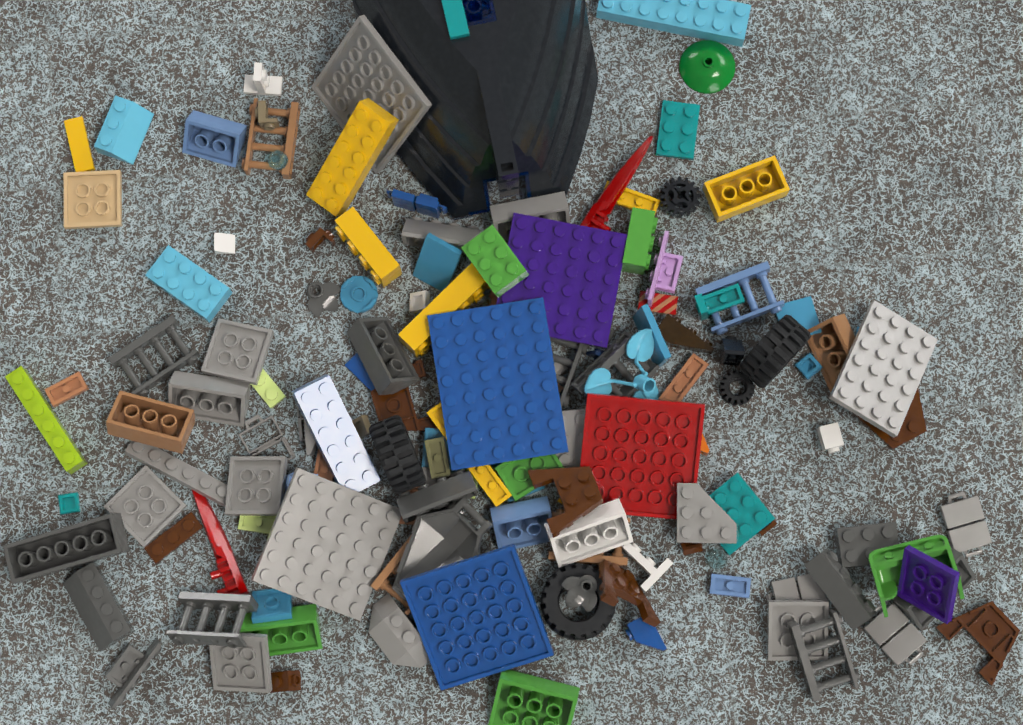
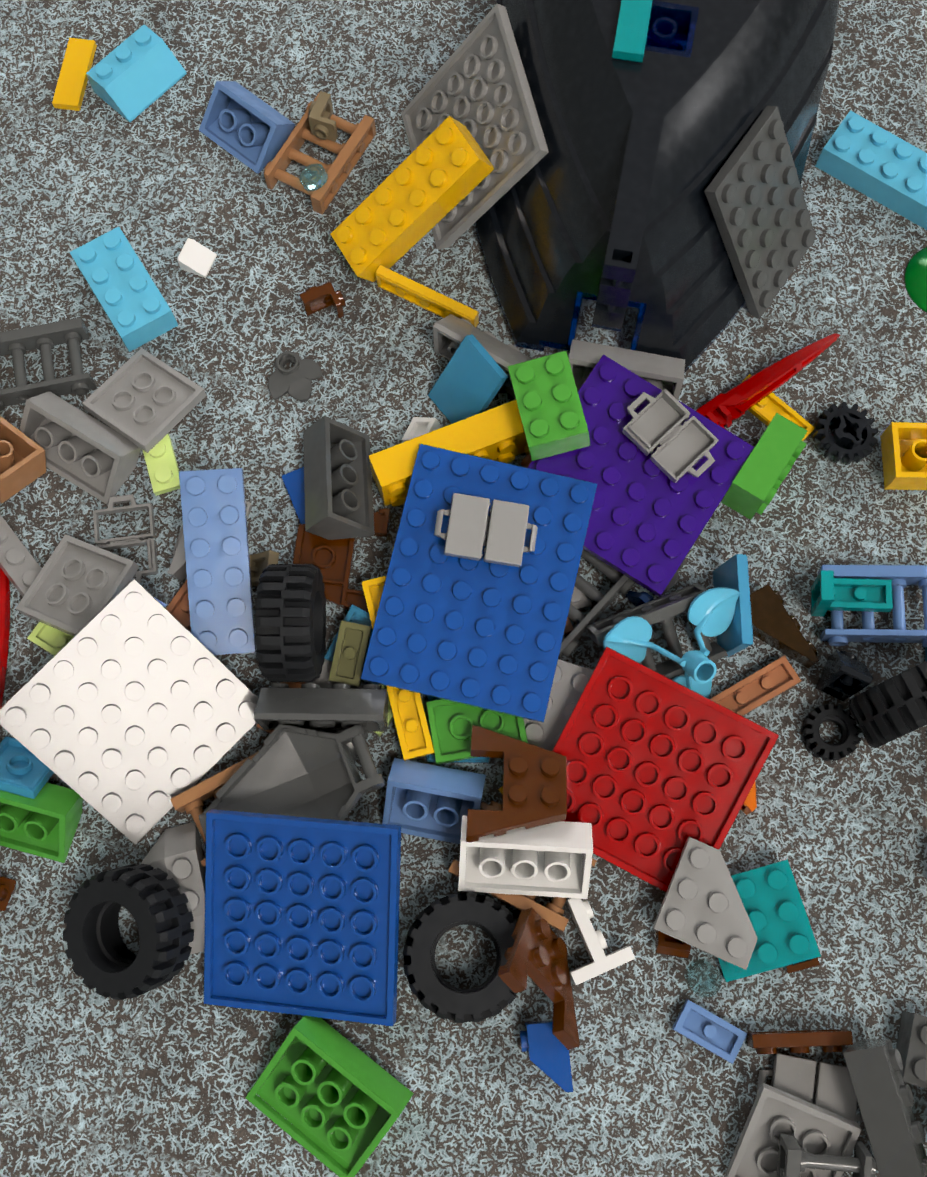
camera: 20 degrees right, 5 degrees down
tan plate [63,170,122,229] -> none
white bracket [243,62,283,96] -> none
yellow brick [335,207,402,287] -> none
dark azure tile [340,276,378,313] -> none
blue piece [387,189,448,218] -> none
dark grey plate [561,575,597,612] -> none
tile [637,291,678,316] -> none
lavender bracket [645,231,683,306] -> none
teal plate [656,100,700,160] -> none
none -> black tyre [63,864,194,1000]
none -> yellow tile [375,265,479,327]
none -> light grey piece [434,493,538,567]
none -> light grey piece [622,389,719,483]
none -> dark grey plate [705,106,816,318]
none -> reddish brown plate [746,1029,853,1054]

